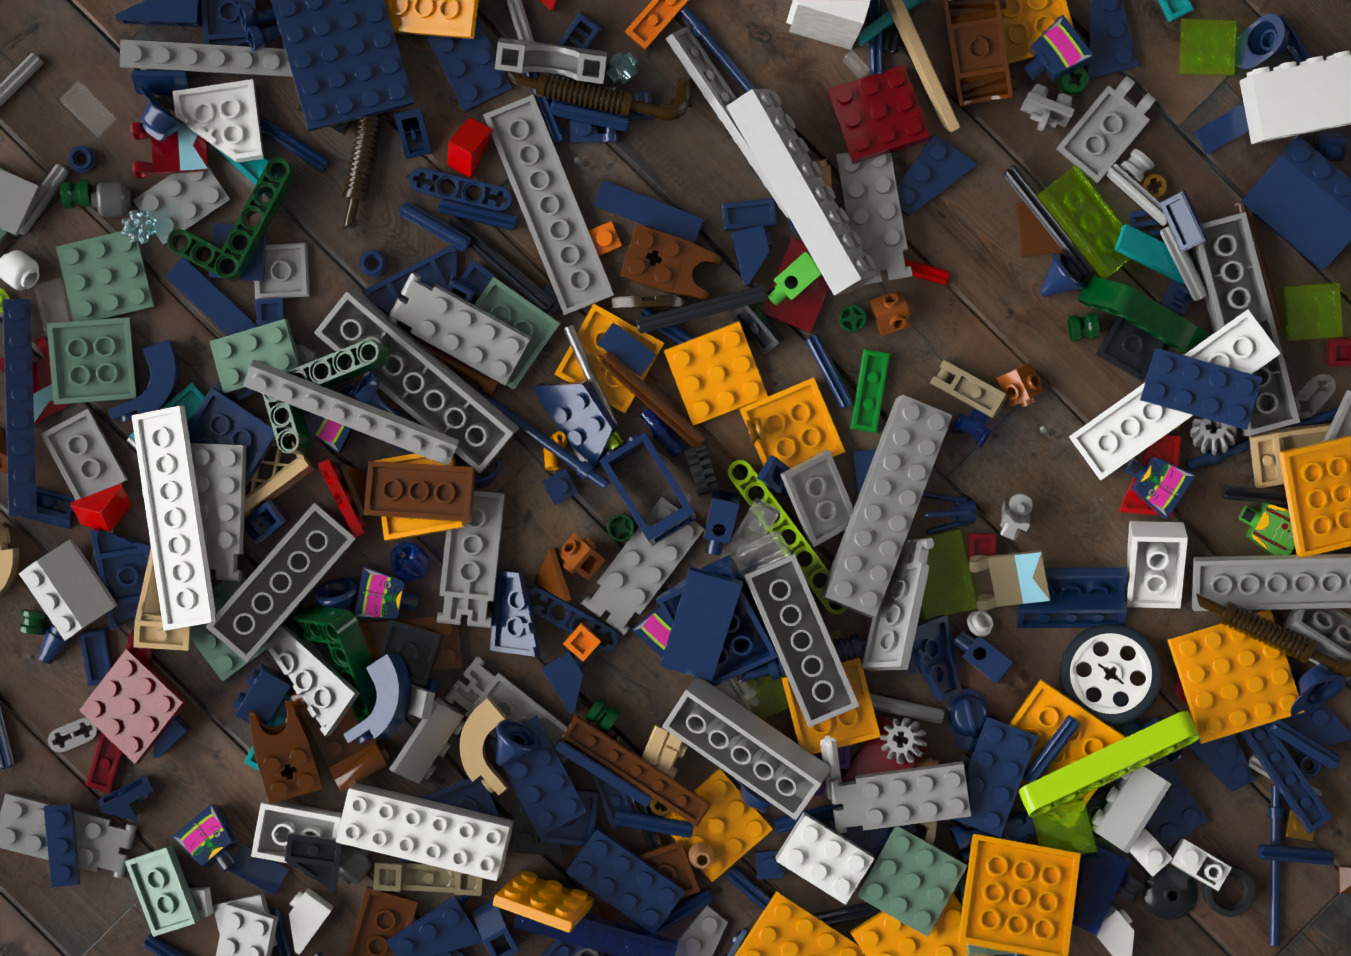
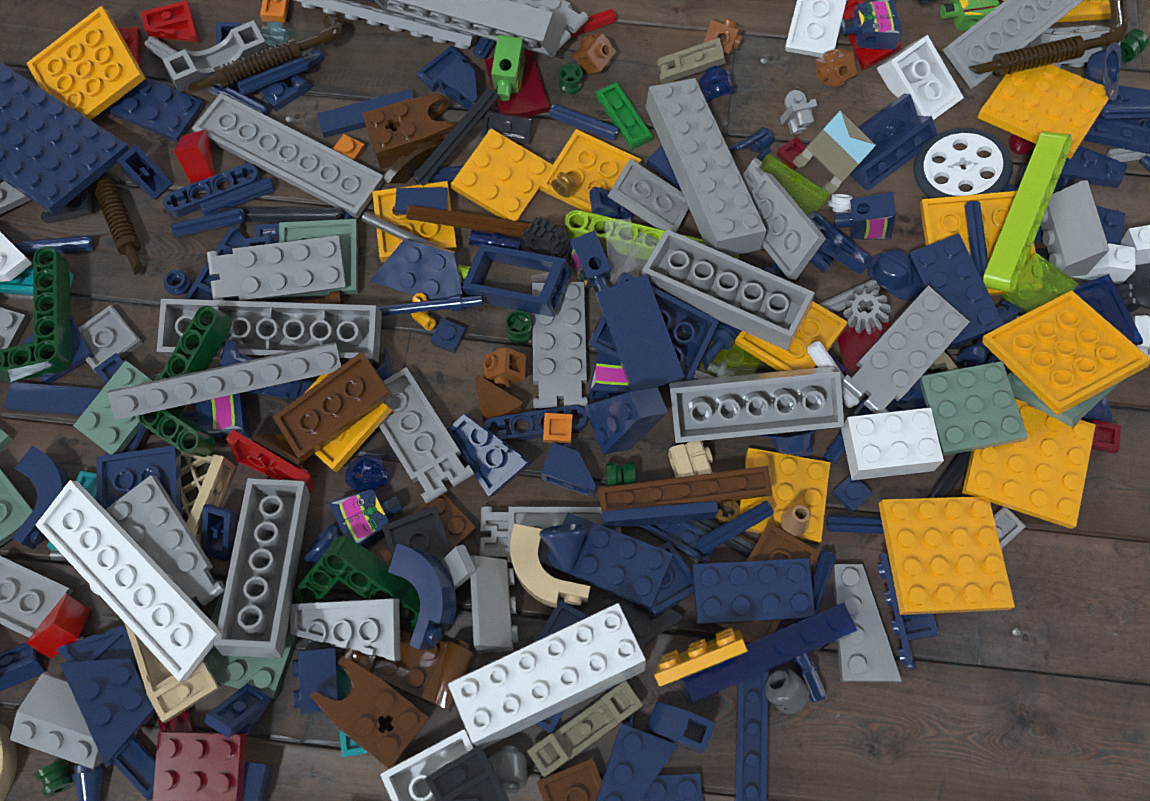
camera: 40 degrees left, 20 degrees down
none -> dark blue wing [60,658,156,767]
none -> dark blue slope [205,683,271,738]
none -> dark blue wedge [584,387,668,455]
none -> dark orange brick [815,48,858,87]

